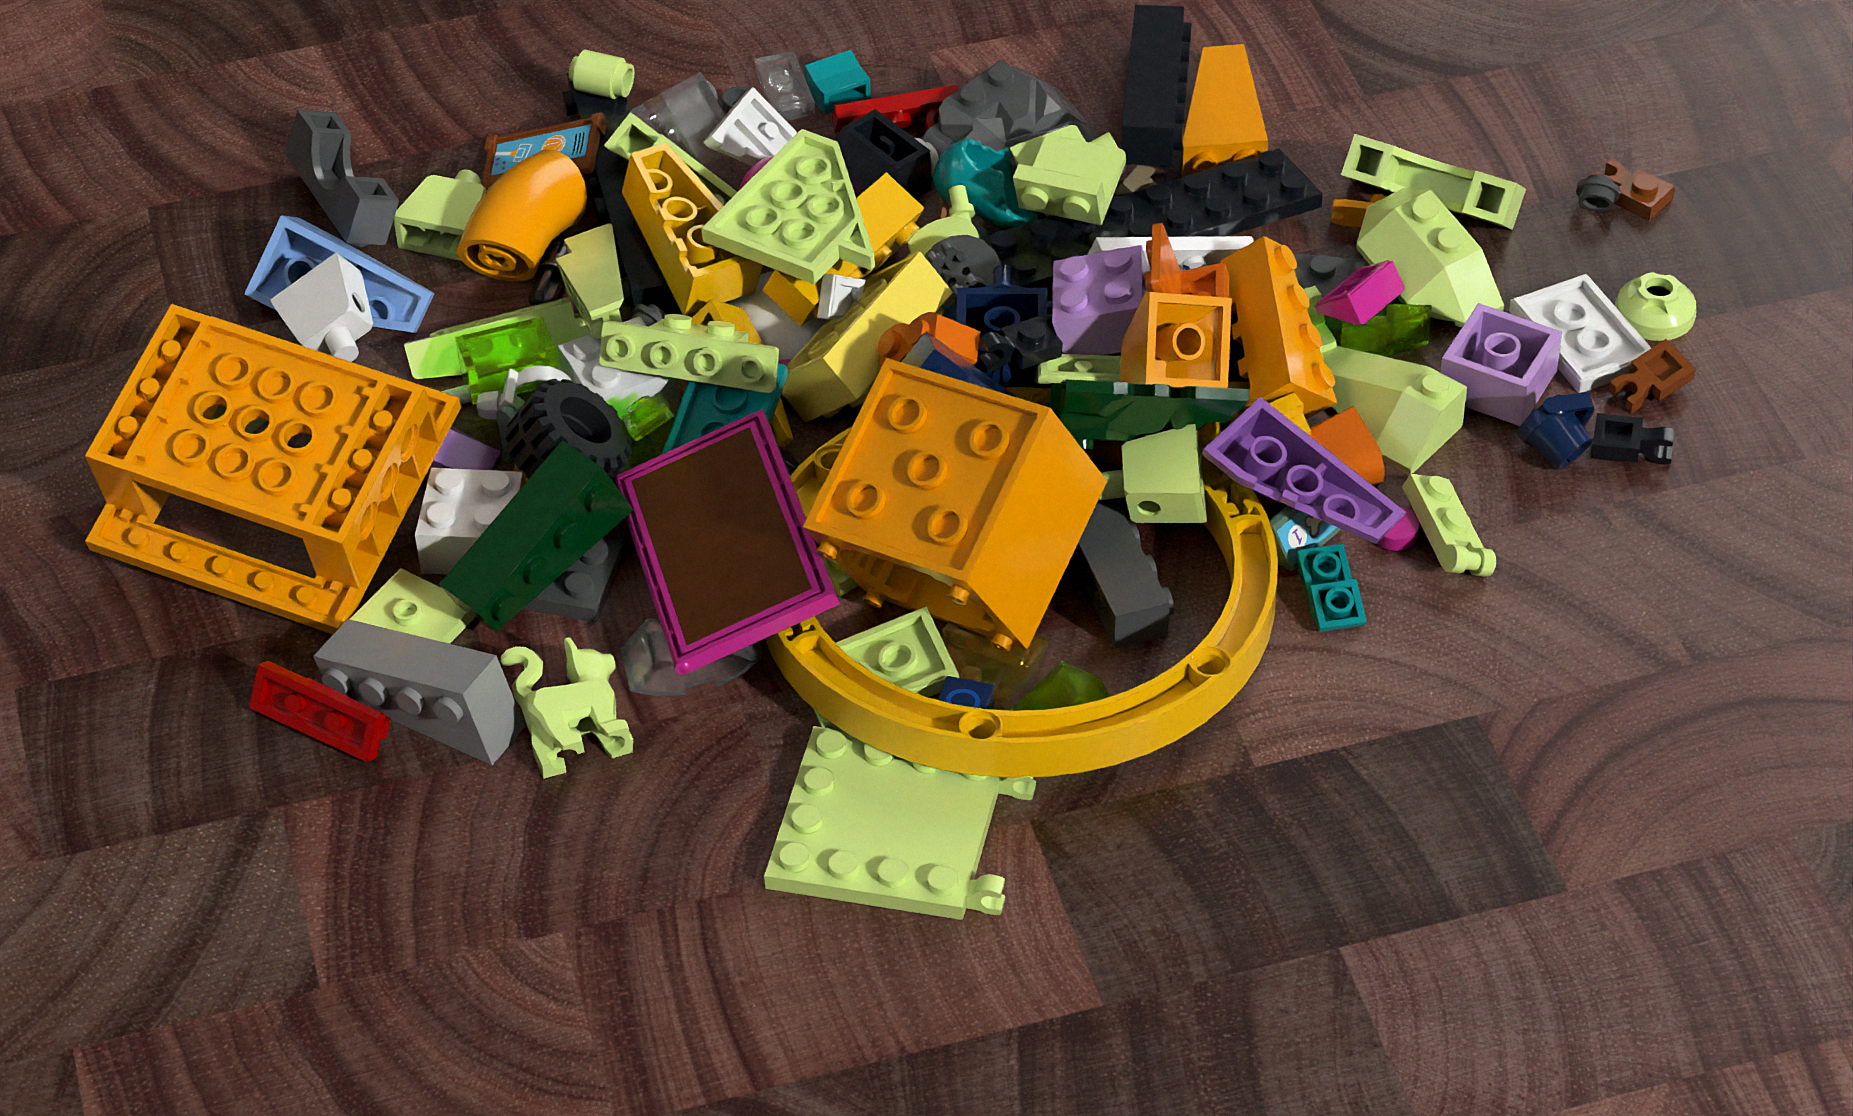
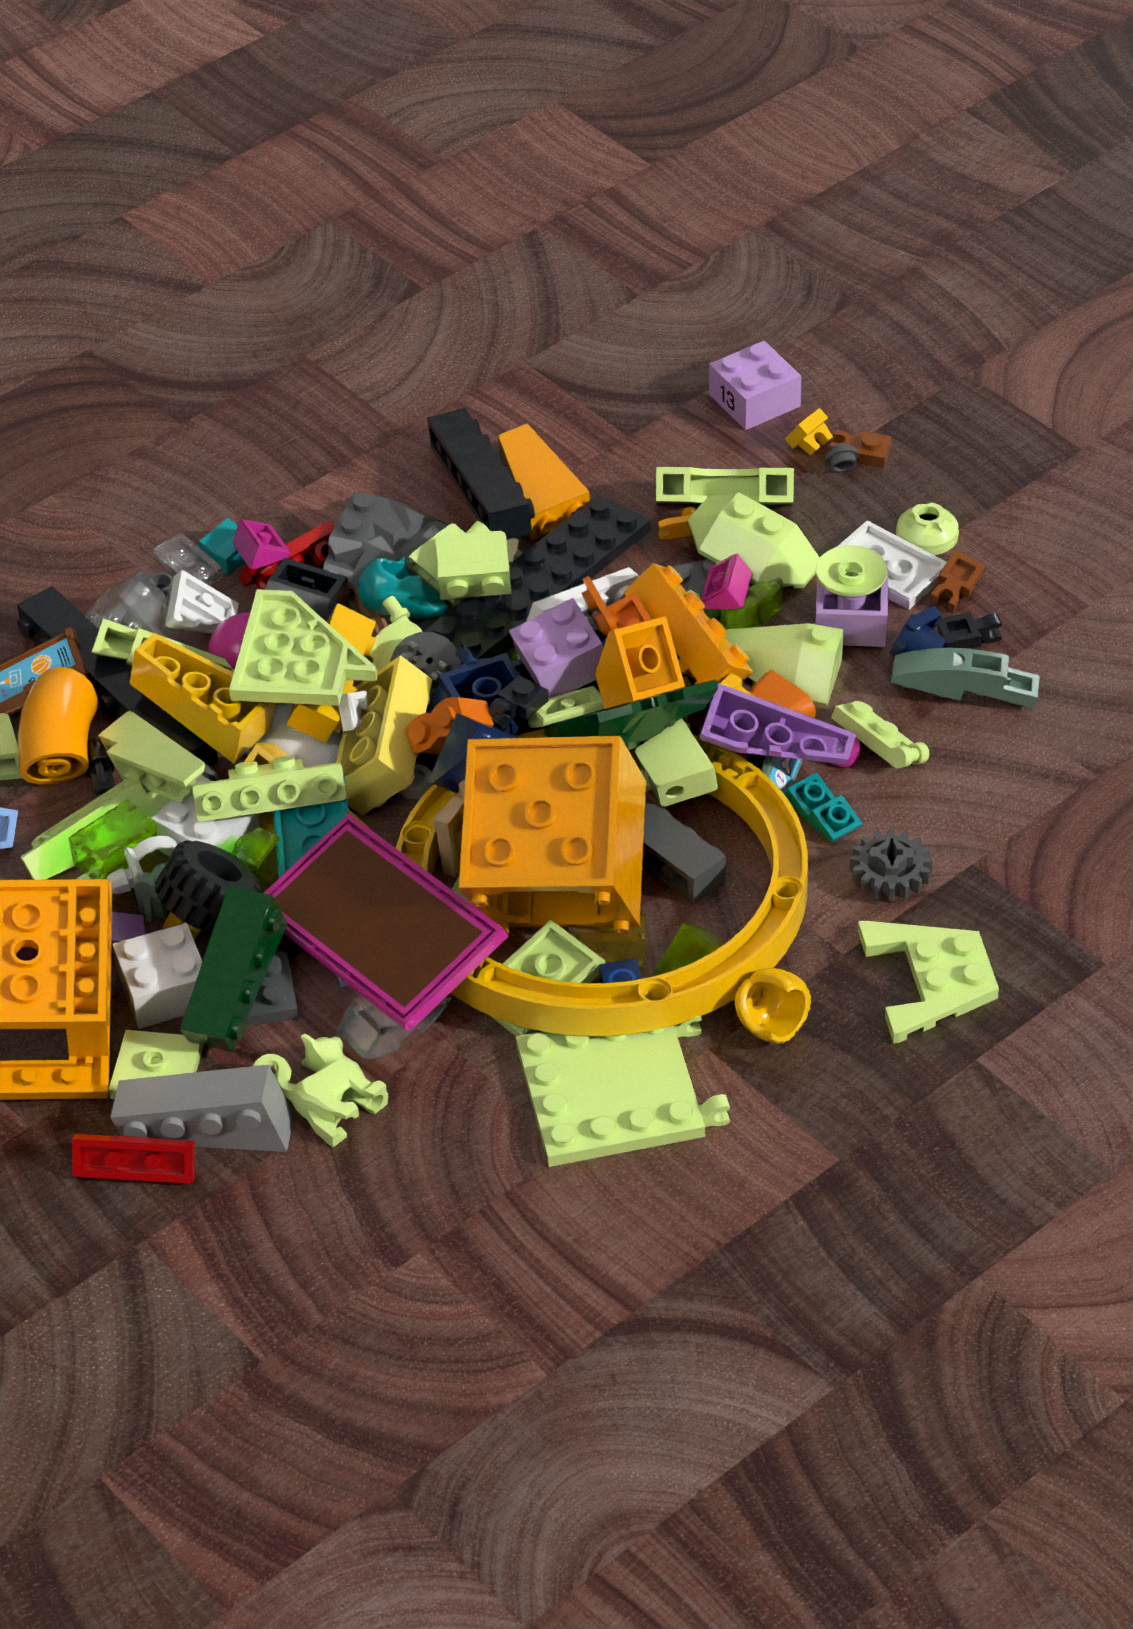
camera: 25 degrees left, 0 degrees up
yellowish green brick [569,49,635,99] -> none
none -> dark pink slope [233,519,290,569]
none -> lavender brick [709,341,802,430]
none -> yellow piece [735,968,811,1044]
none -> yellow tile [785,408,833,456]
none -> yellowish green dish [816,545,887,597]
none -> dark grey gear [850,829,933,901]
none -> yellowish green wing [858,921,999,1044]
none -> sand green slope [890,648,1040,709]

